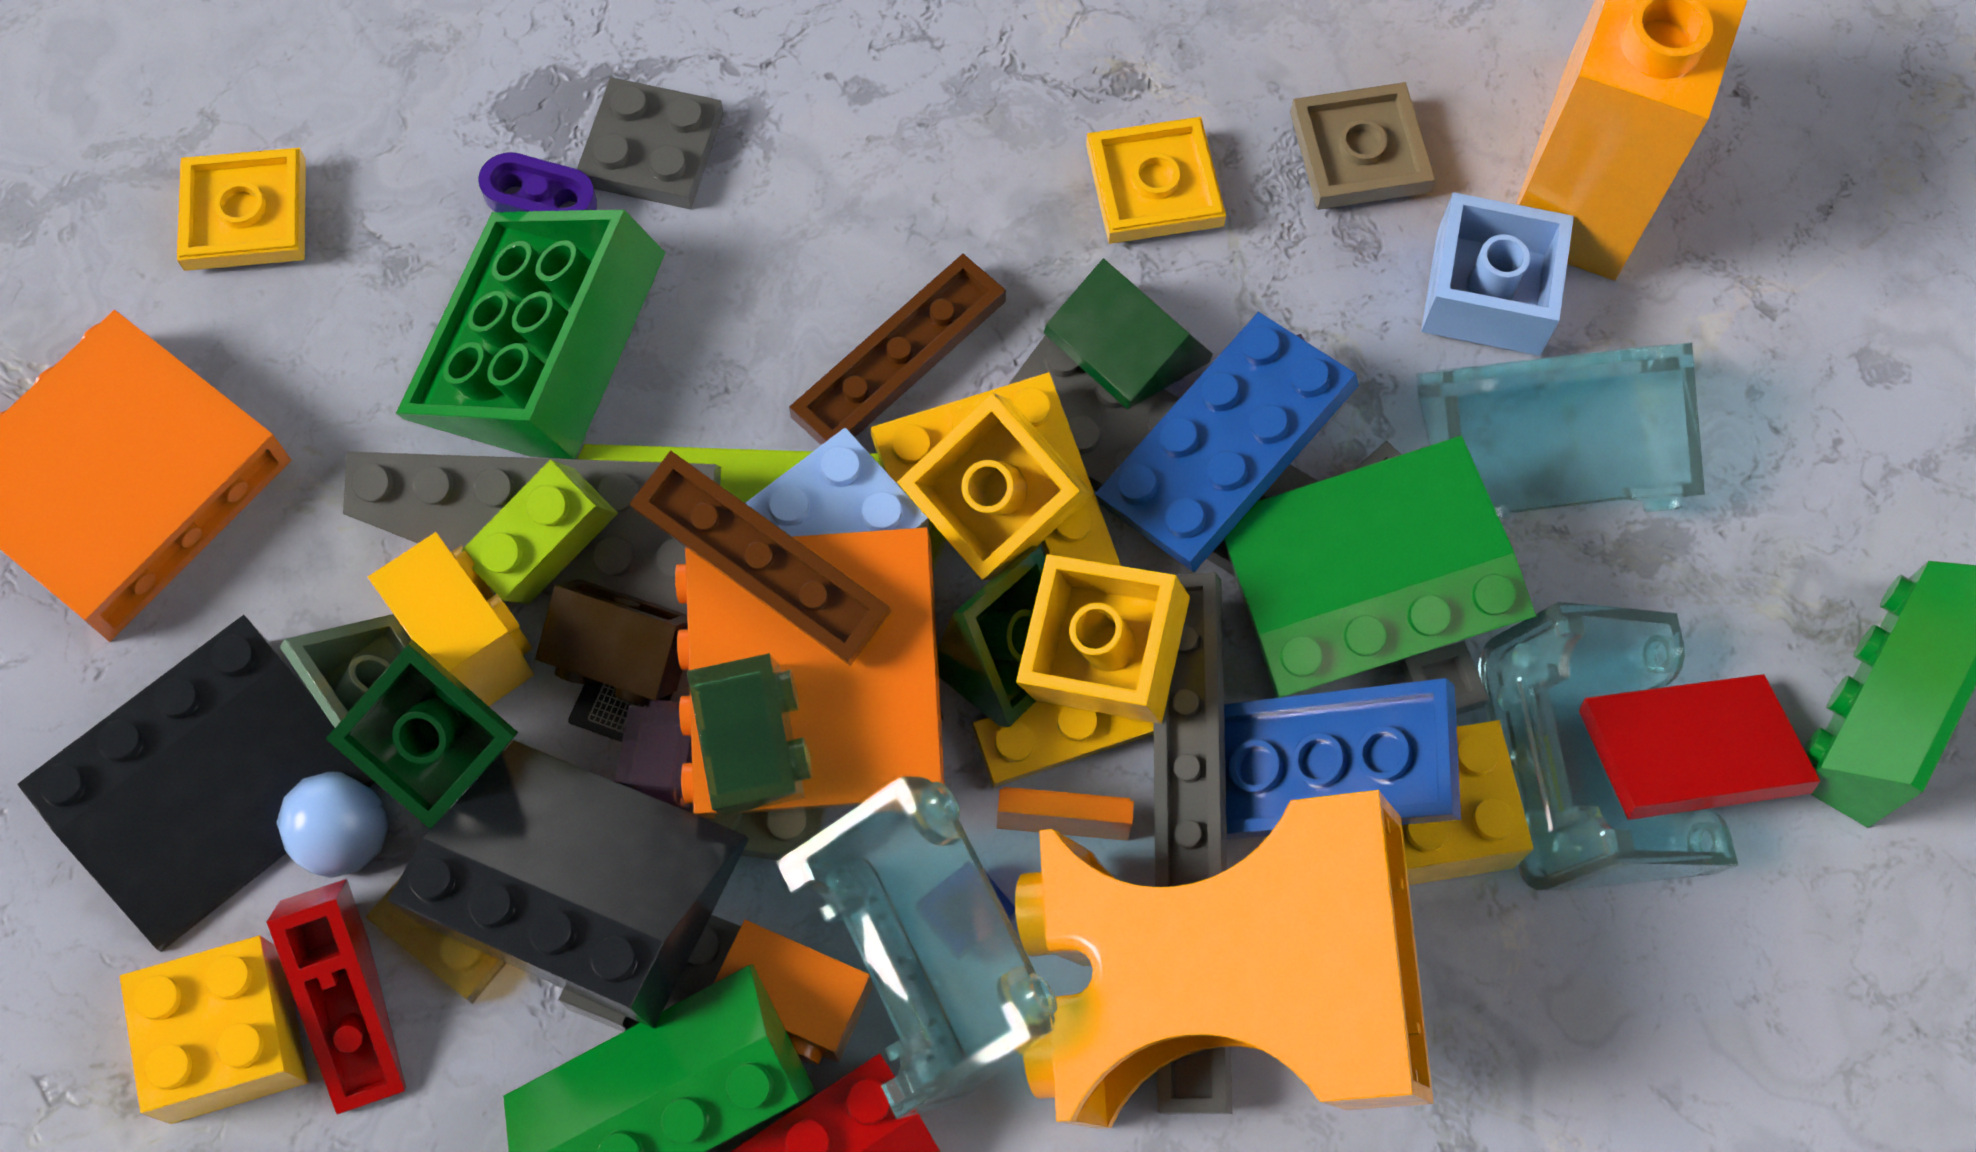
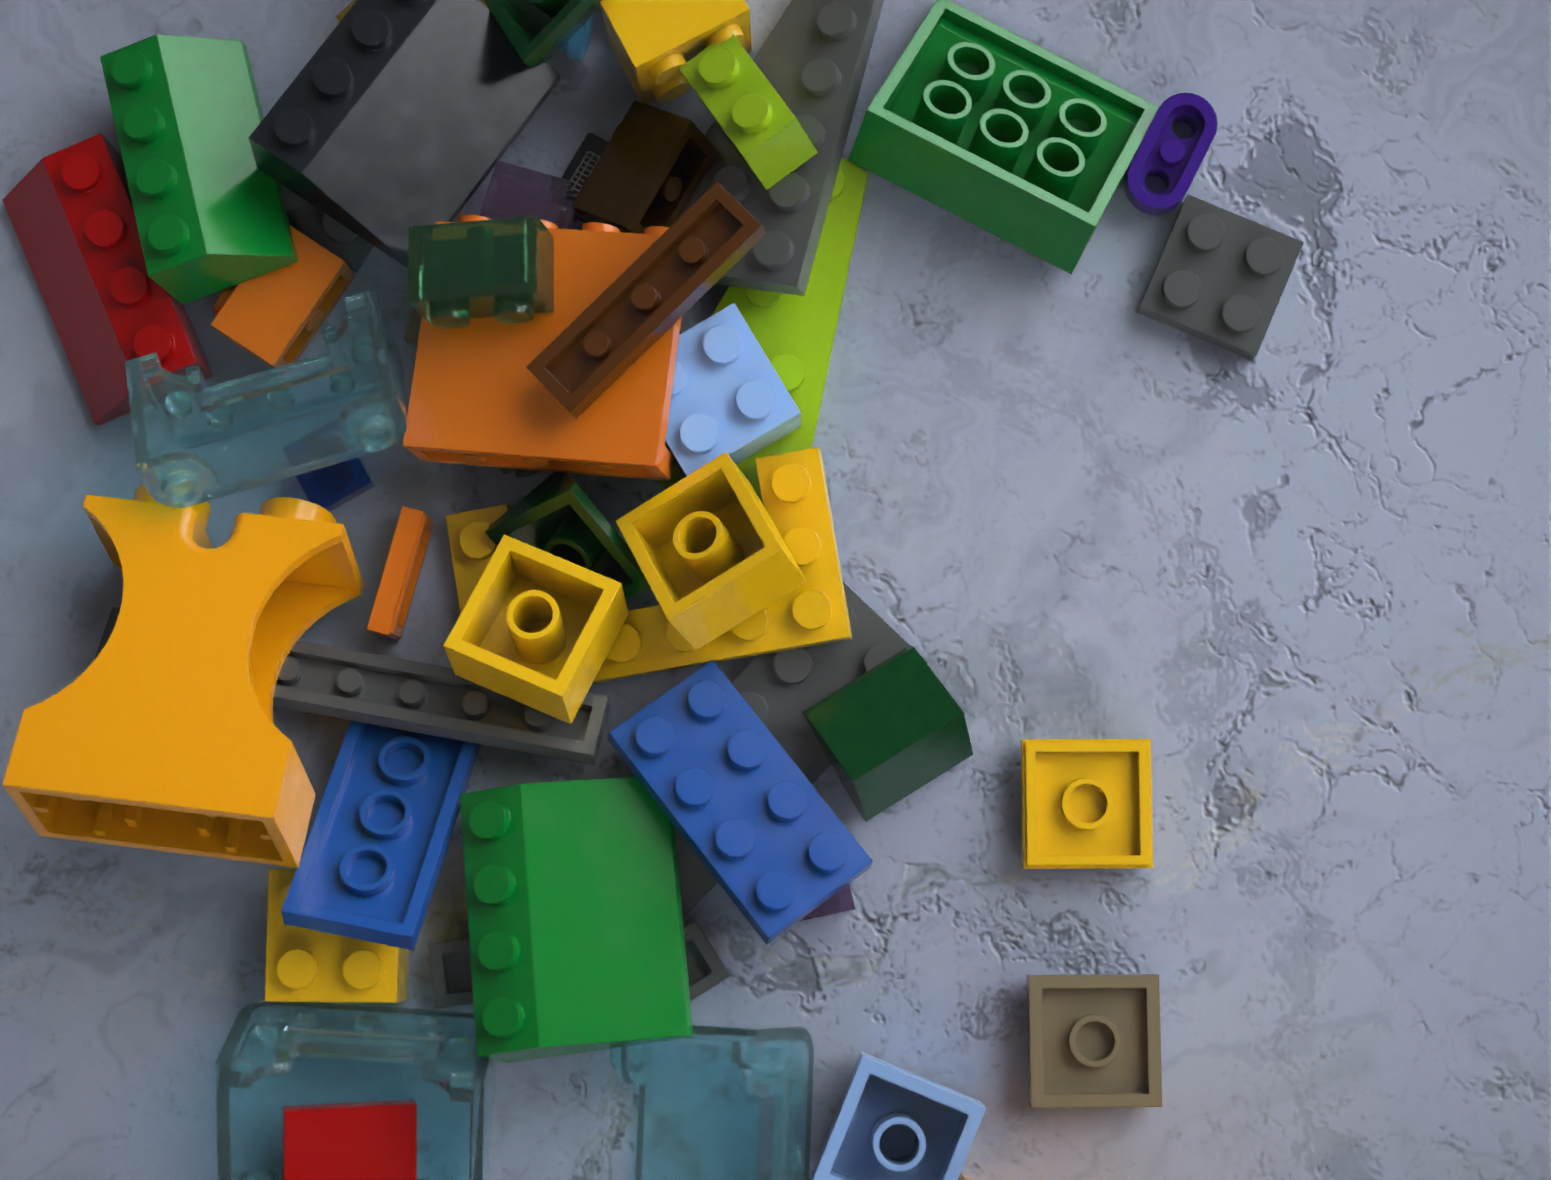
camera: 105 degrees right, 15 degrees up
reddish brown plate [789,253,1006,445] -> none

